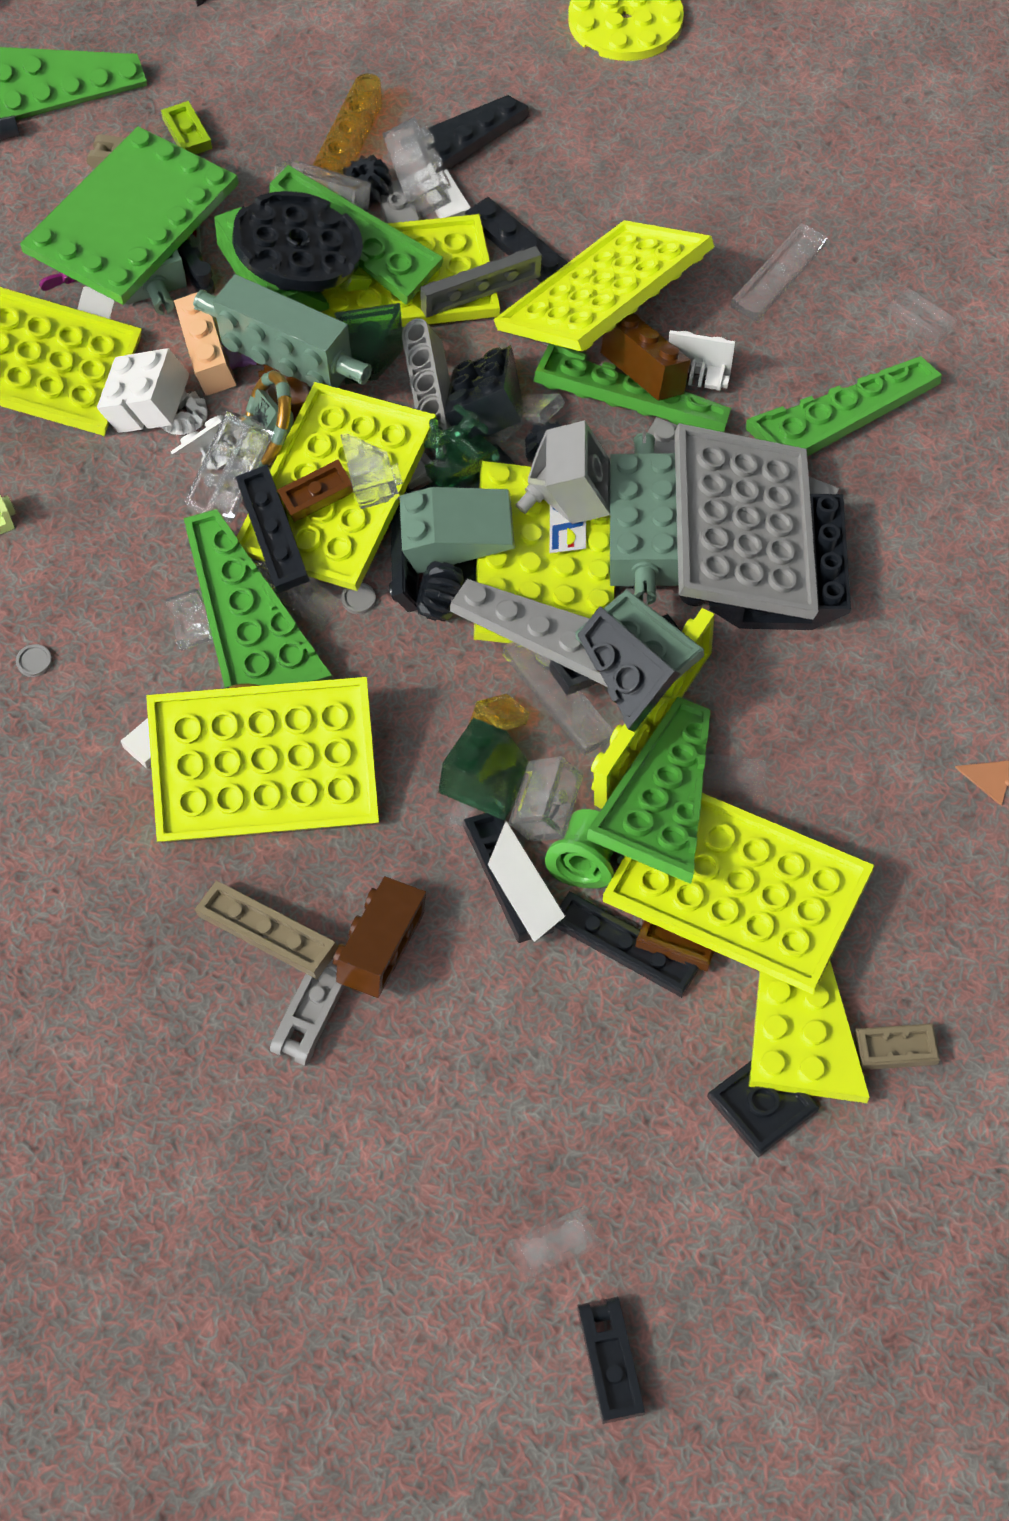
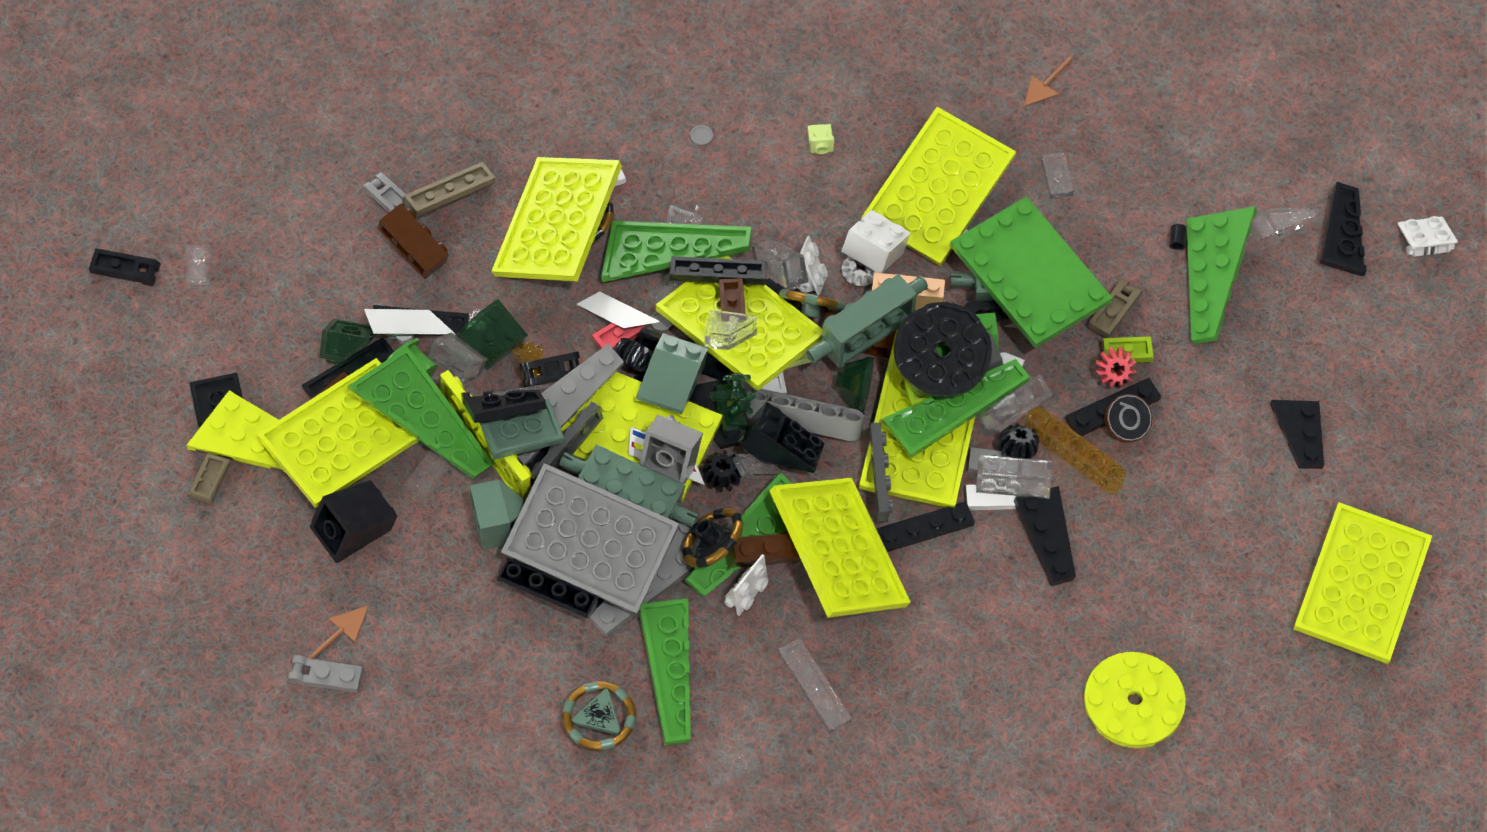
camera: 110 degrees right, 0 degrees up
none -> black slope [310,480,397,563]
none -> clear green slope [319,319,377,364]
none -> sand green piece [470,480,525,551]
none -> black plate [519,351,580,387]
none -> dark grey plate [531,402,603,483]
none -> piece [562,681,637,751]
none -> white sticker [577,292,660,328]
none -> coral plate [592,323,644,350]
none -> black piece [682,508,743,568]
none -> black plate [1065,378,1161,438]
none -> coral gear [1096,347,1136,387]
none -> black tile [1104,394,1153,443]

